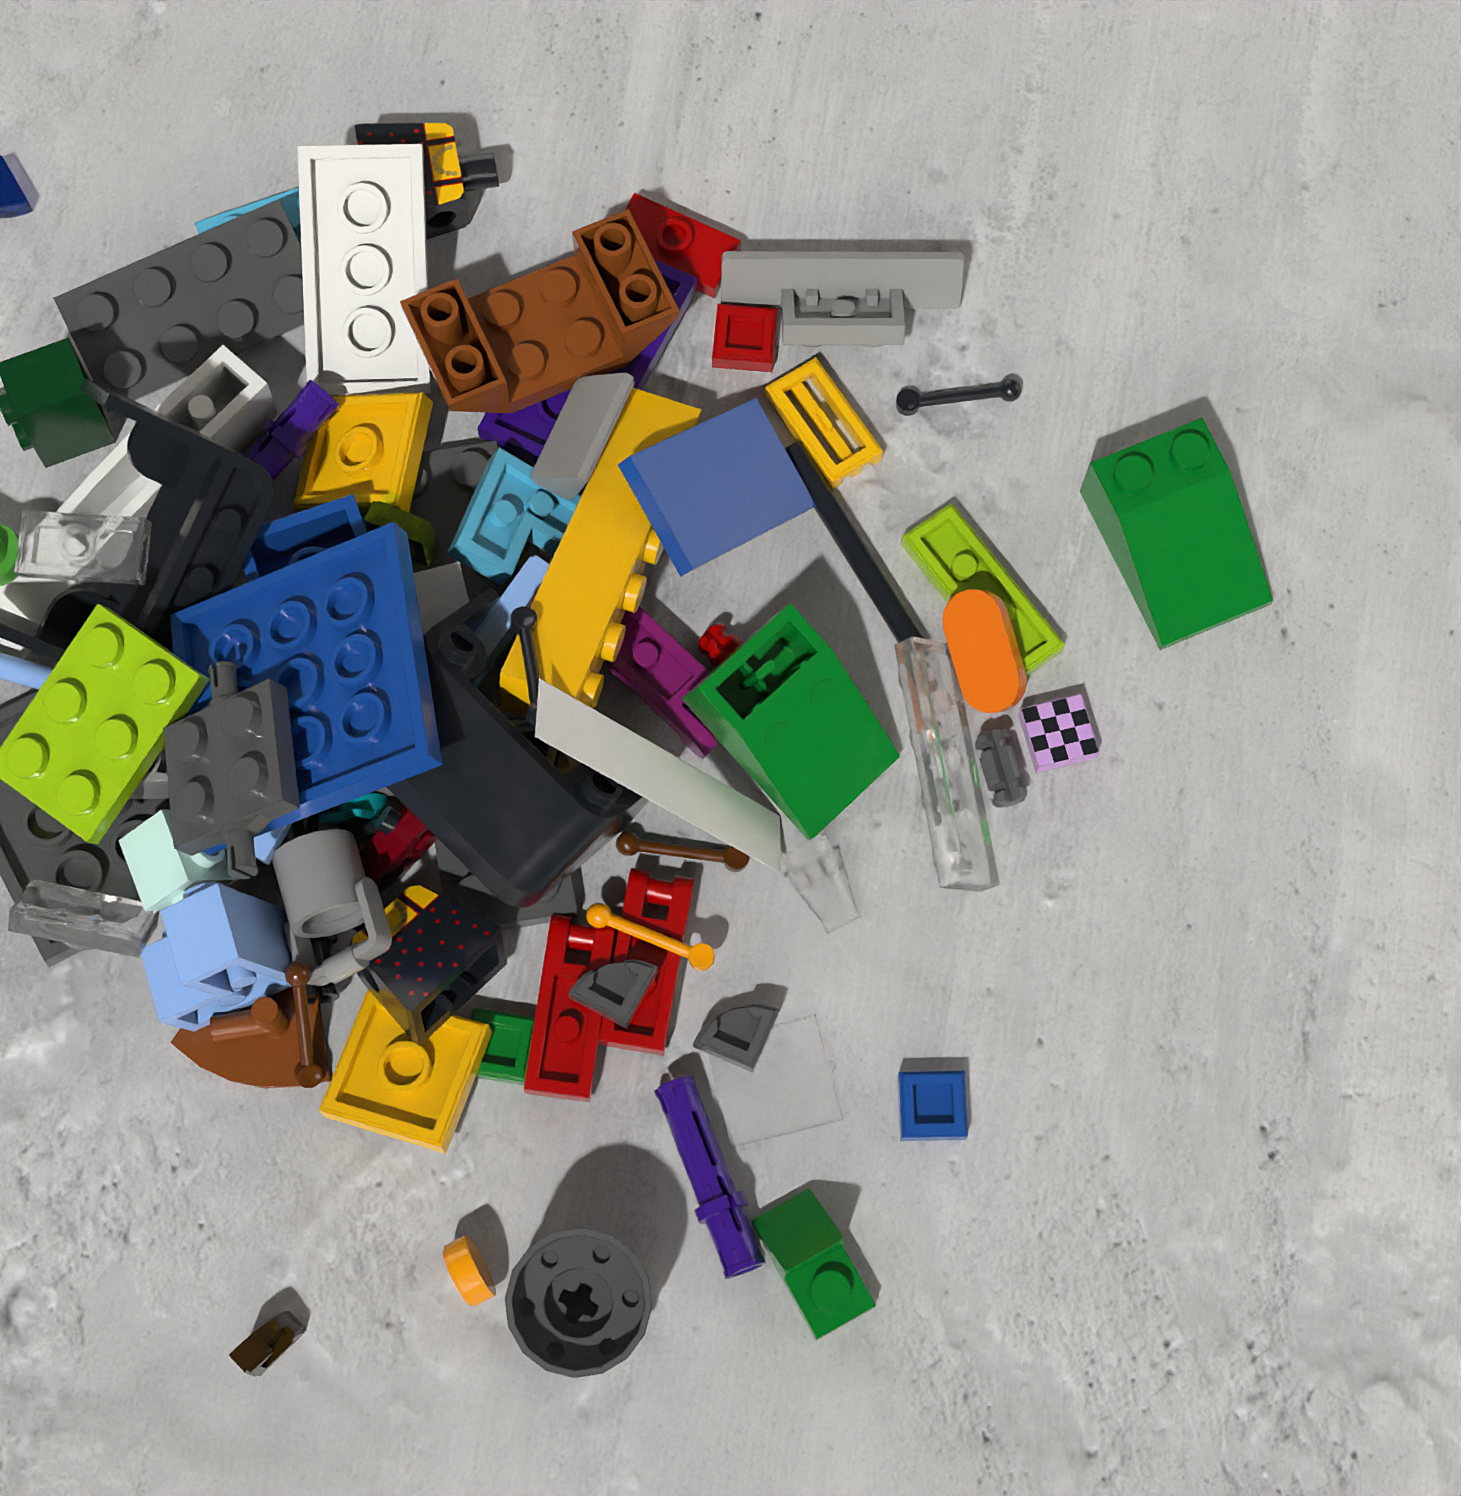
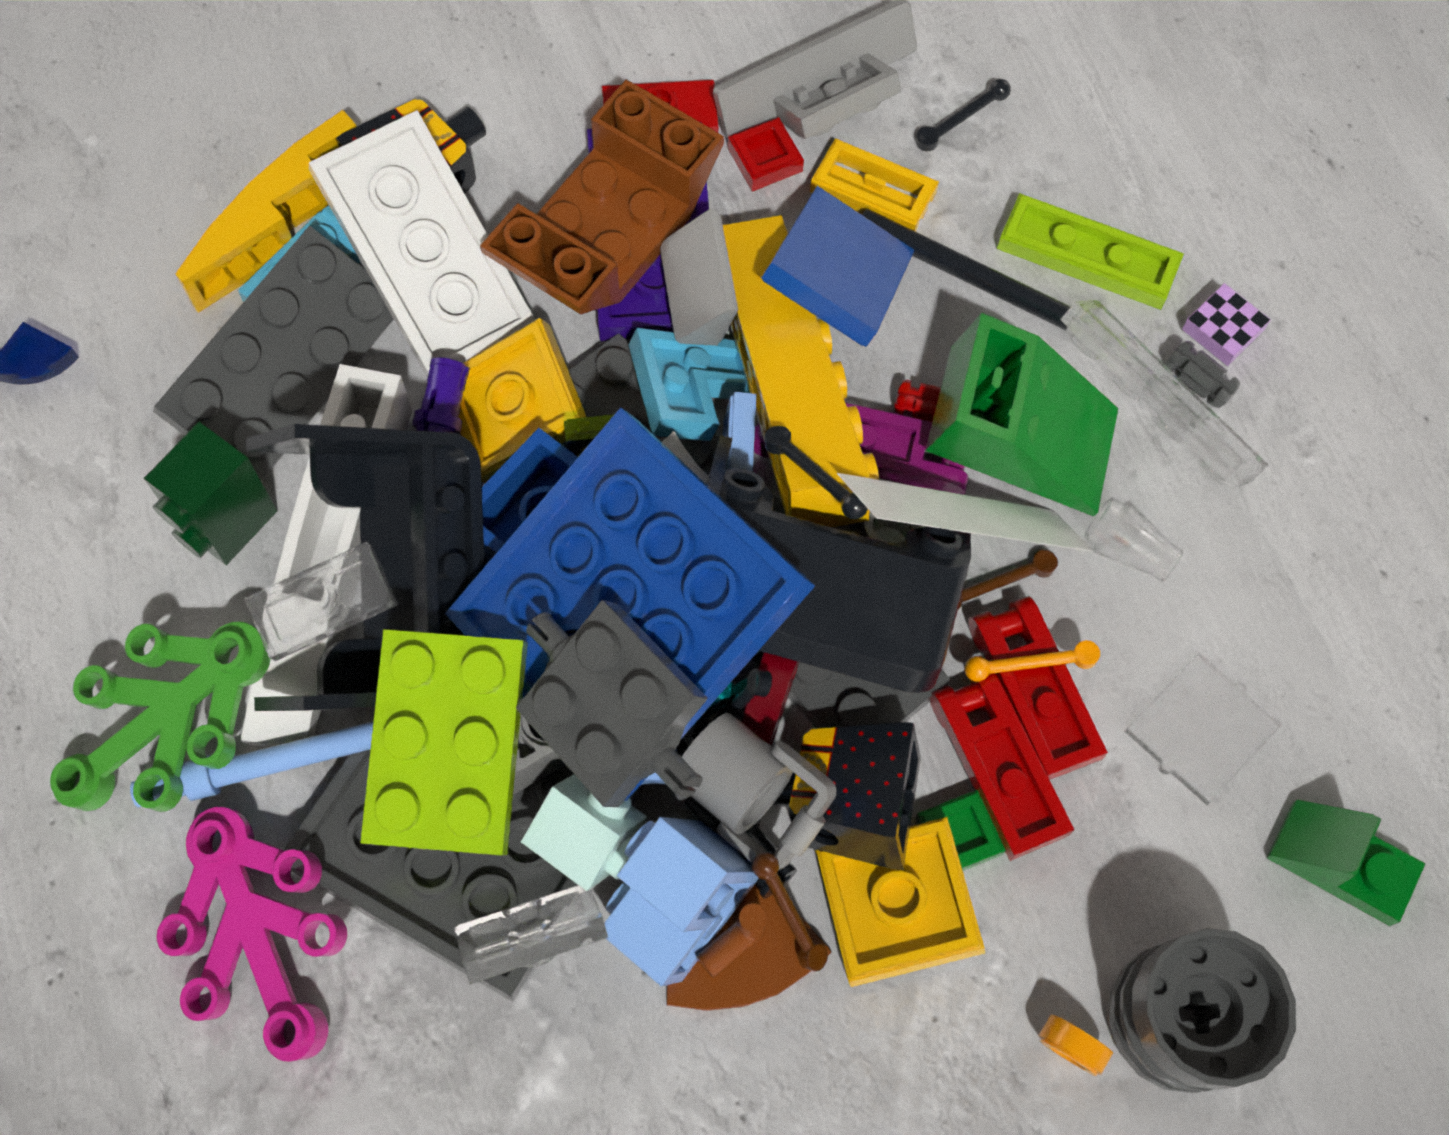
camera: 30 degrees left, 5 degrees down
dark grey tile [568,960,659,1029] -> none
dark purple pin [654,1075,766,1279] -> none
dark grey tile [693,1004,780,1073] -> none
blue tile [897,1071,968,1141] -> none
orange tile [942,589,1027,713] -> none
green slope [1080,418,1273,650] -> none
none -> yellow slope [175,110,357,313]

